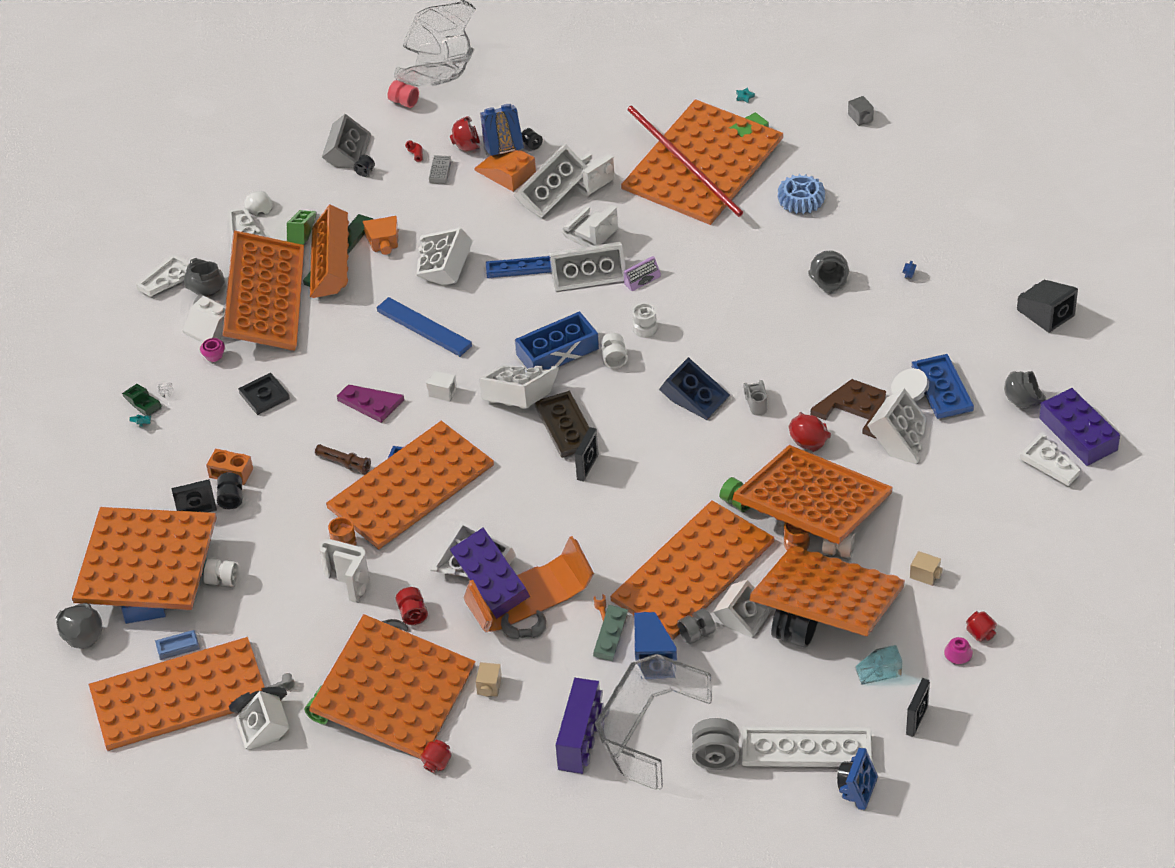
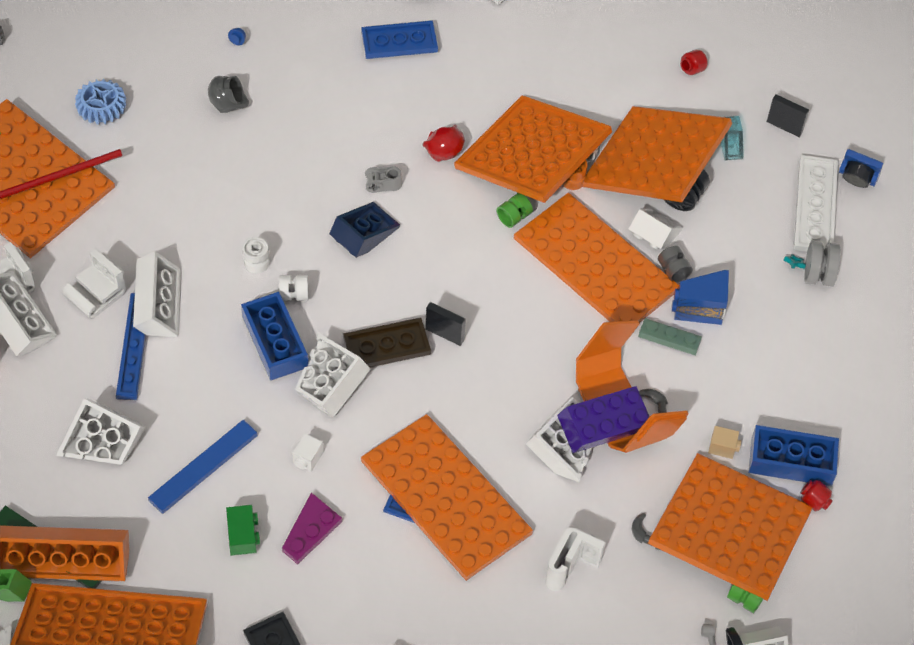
camera: 90 degrees left, 10 degrees up
reddish brown pin [315,444,371,475] -> none
orange wheel [328,517,357,546] -> none
orange torso [363,216,398,255] -> none
red wheel [396,587,428,625] -> none
dark purple brick [555,677,604,774] -> none
orange hand [594,594,606,620] -> none
clear piece [595,654,712,790] -> none
slope [624,256,661,291] -> none
reddish brown wing [810,379,886,439] -> none
white wedge [867,388,927,464] -> none
white tile [891,368,929,402] -> none
tan brick [910,551,943,586] -> none
dark pink cone [944,637,973,664] -> none
none -> green brick [226,505,260,556]
none -> blue brick [748,425,839,486]

